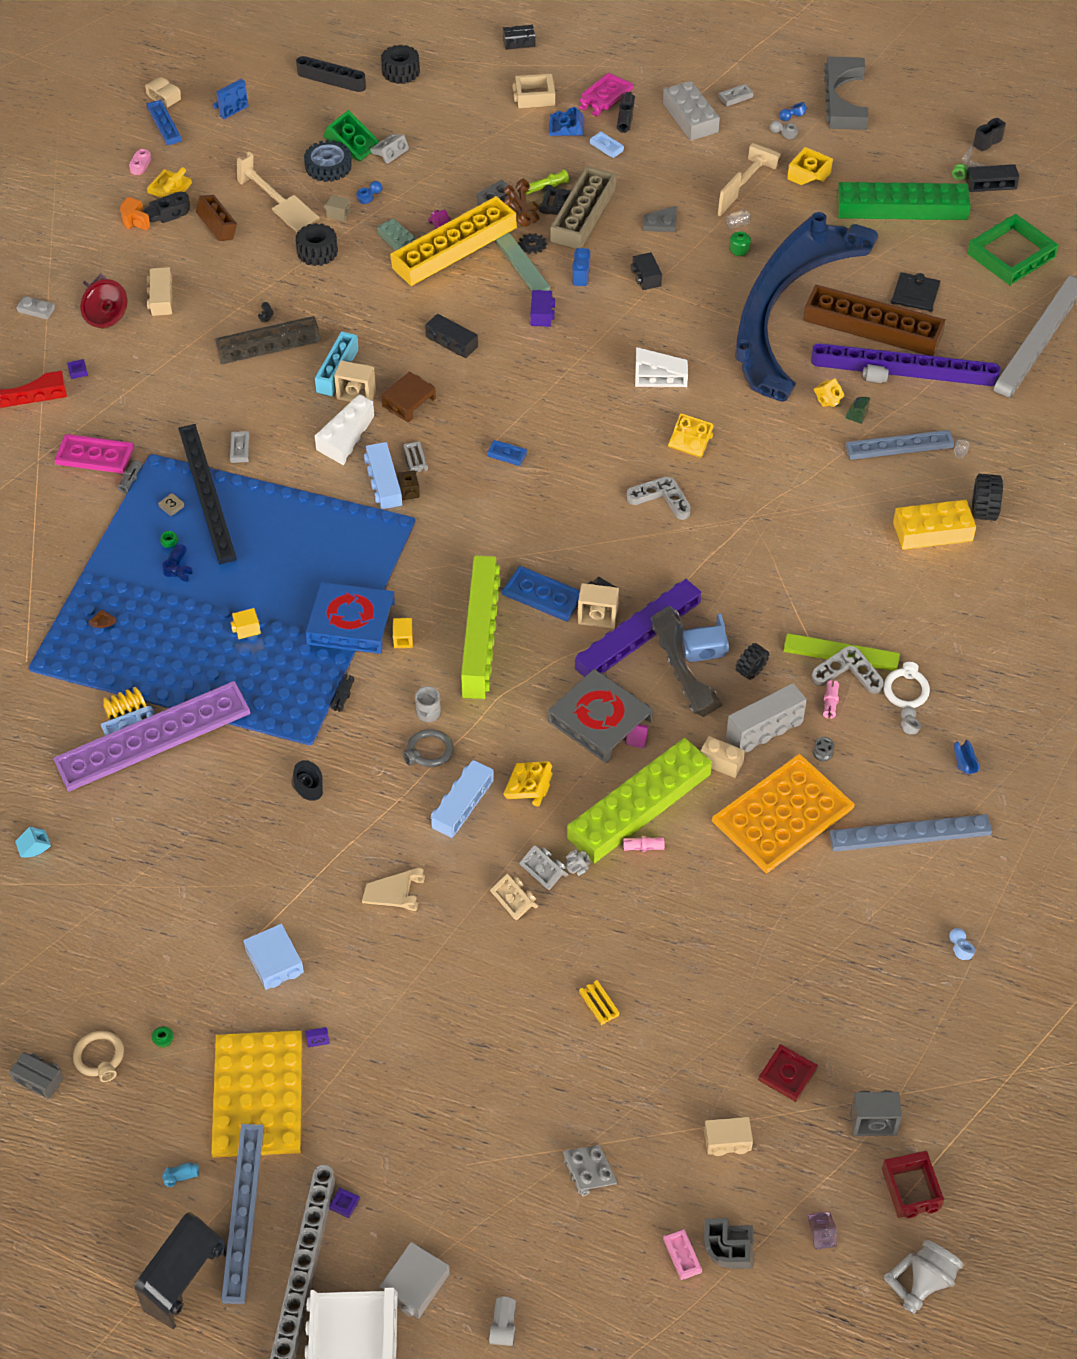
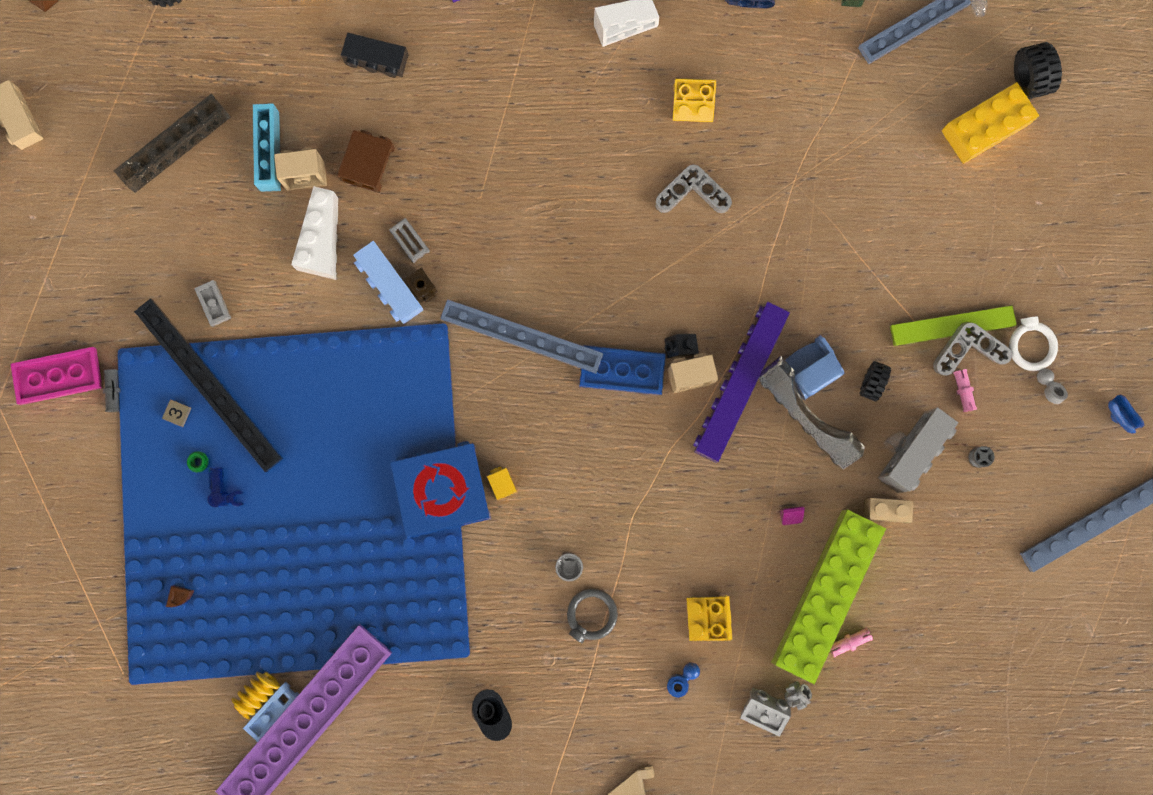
camera: 25 degrees left, 30 degrees up
yellow brick [230,608,261,639] -> none
black arm [258,302,274,322] -> none
black pin [331,674,355,712] -> none
light blue brick [430,760,494,838] -> none
lime brick [461,556,500,699] -> none
blue plate [487,440,527,466] -> none
tan bracket [490,873,538,920] -> none
dark grey panel [548,669,653,764] -> none
light orange plate [712,754,855,874] -> none
none -> sand blue plate [440,299,603,374]
none -> blue plate [667,662,700,698]

